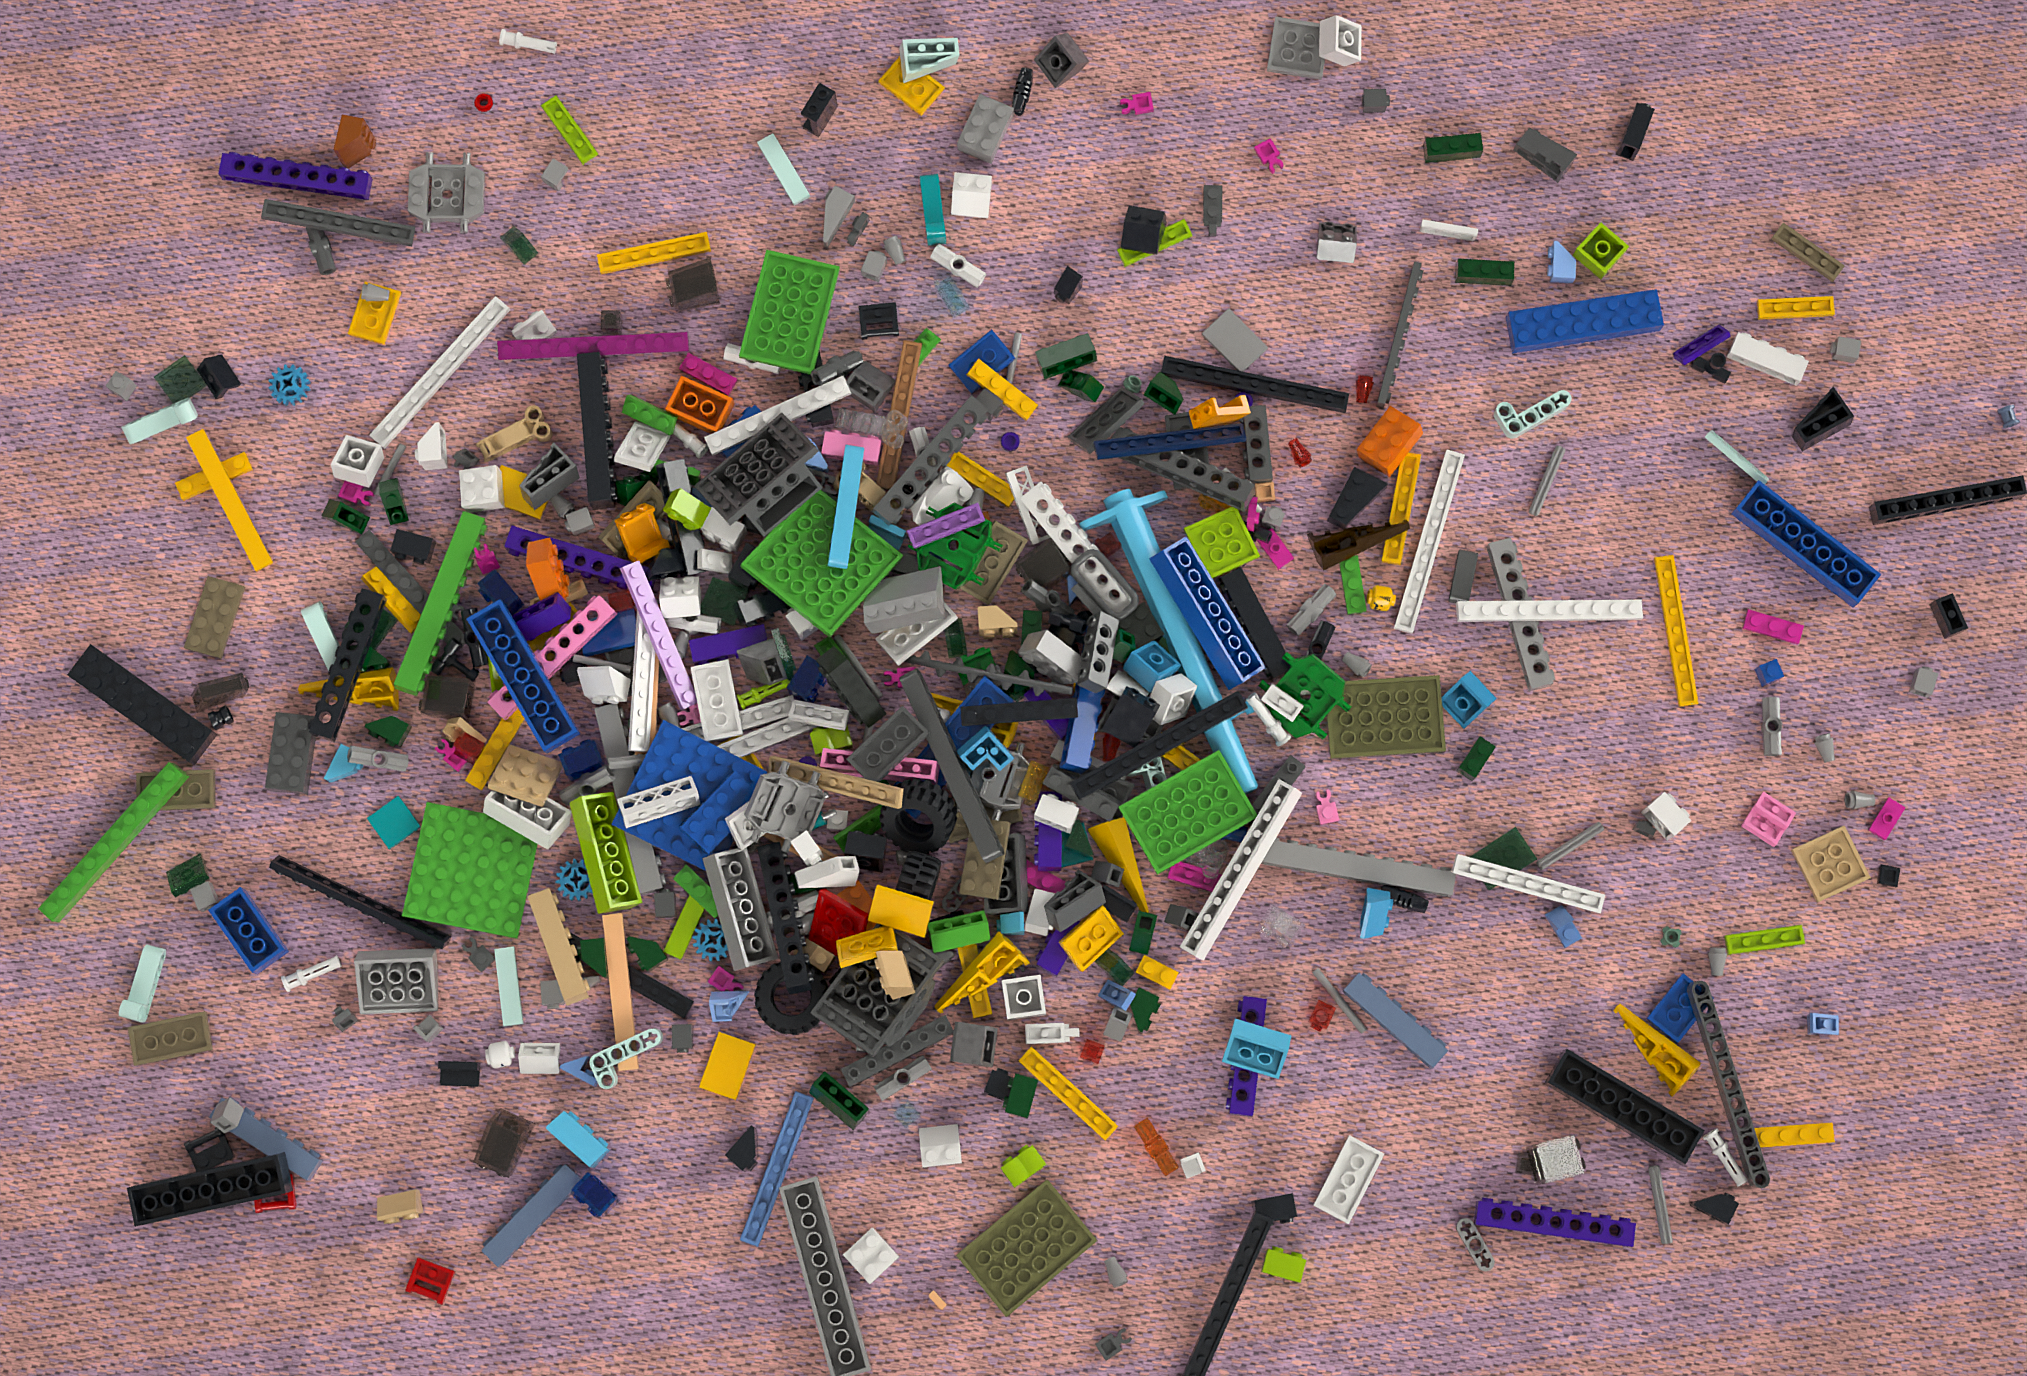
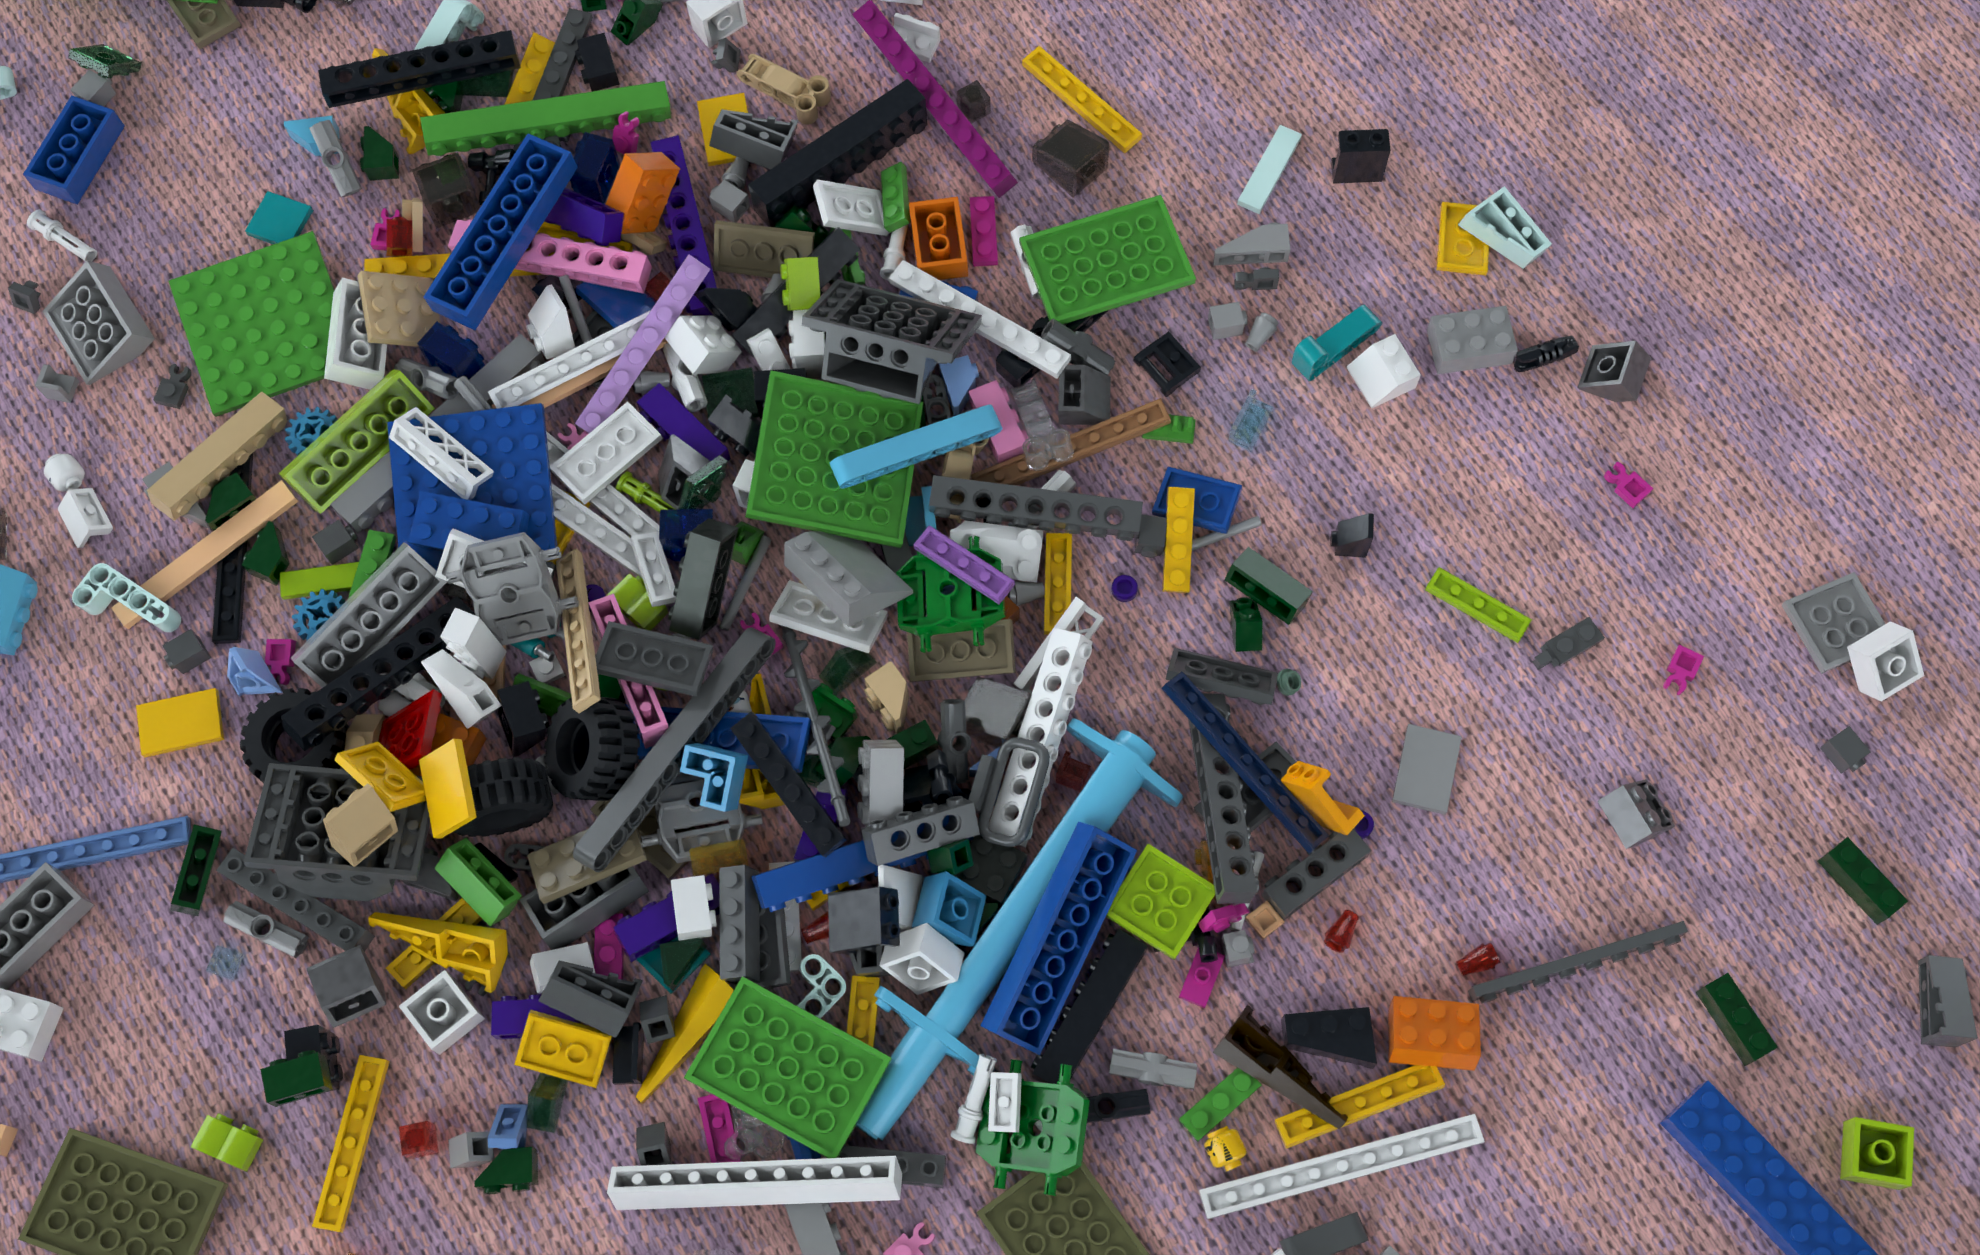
camera: 60 degrees right, 10 degrees down
dark grey brick [265,712,316,795] -> none
black plate [269,855,452,949] -> none
black panel [438,1061,481,1087] -> none
white brick [459,465,505,513] -> none
light aqua tile [494,946,524,1027] -> none
medium blue slope [559,1056,598,1087] -> none
light orange panel [614,503,670,563] -> none
light grey cone [657,702,681,728] -> none
black slope [725,1125,759,1172] -> none
white slope [919,1124,962,1168] -> none
white piece [930,244,986,288] -> none
medium azure slope [996,912,1024,936] -> none
white hinge [1025,1023,1080,1044] -> none
black plate [1070,691,1248,801] -> none
black slope [1121,205,1167,255] -> none
dark green slope [1129,911,1158,955] -> none
yellow plate [1135,955,1179,990] -> none
dark green slope [1143,372,1184,415] -> none
black plate [1161,355,1349,413] -> none
light grey cone [1342,652,1372,677] -> none
white tile [1420,219,1478,241] -> none
light aqua beam [1494,390,1572,439] -> none
light blue slope [1547,241,1576,284] -> none

